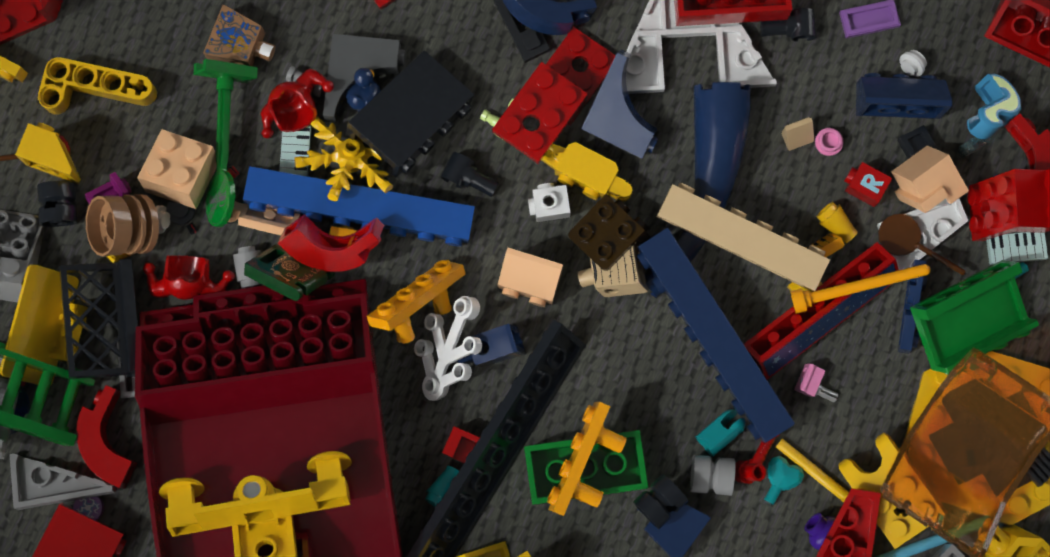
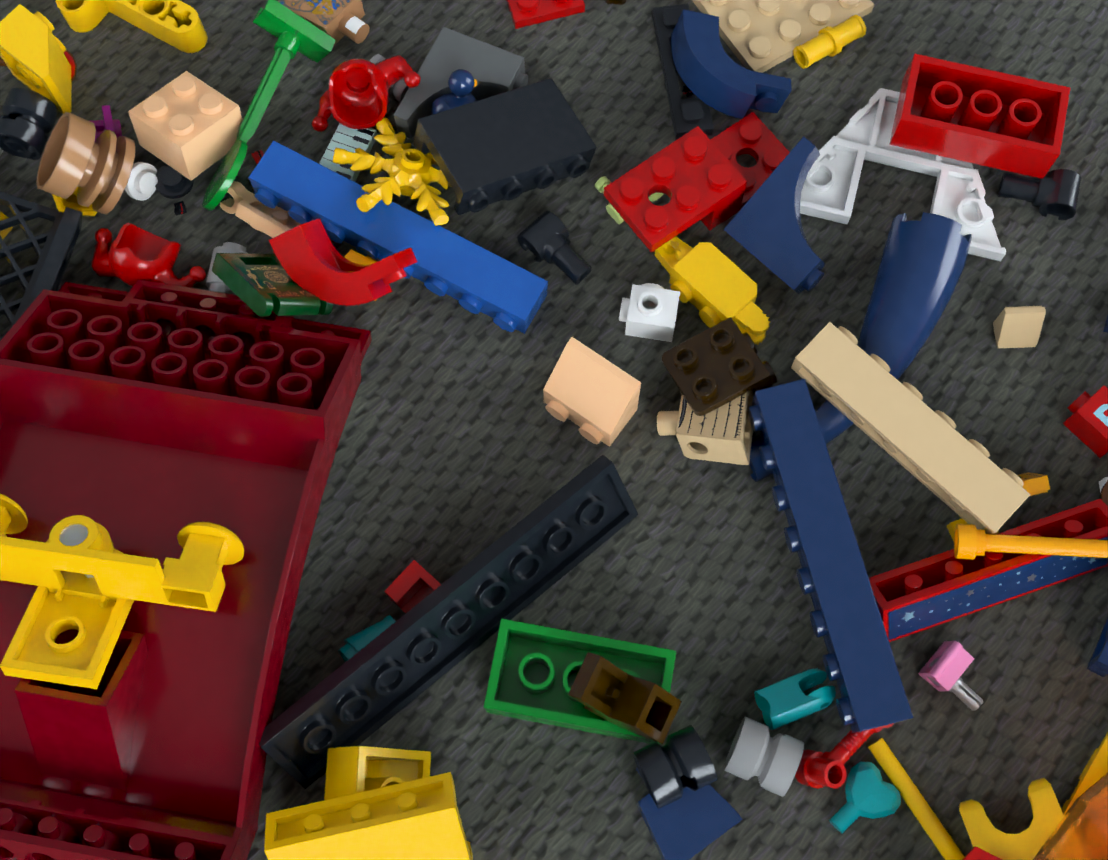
camera: 20 degrees right, 10 degrees down
light orange plate [367,260,465,344] -> none
white plant [414,296,482,401] -> none
dark blue torso [458,324,526,367] -> none
light orange plate [547,402,627,516] -> none
bright pink plate [815,128,844,156] -> none
yellow cone [816,201,858,243] -> none
none -> dark brown brick [568,652,682,744]

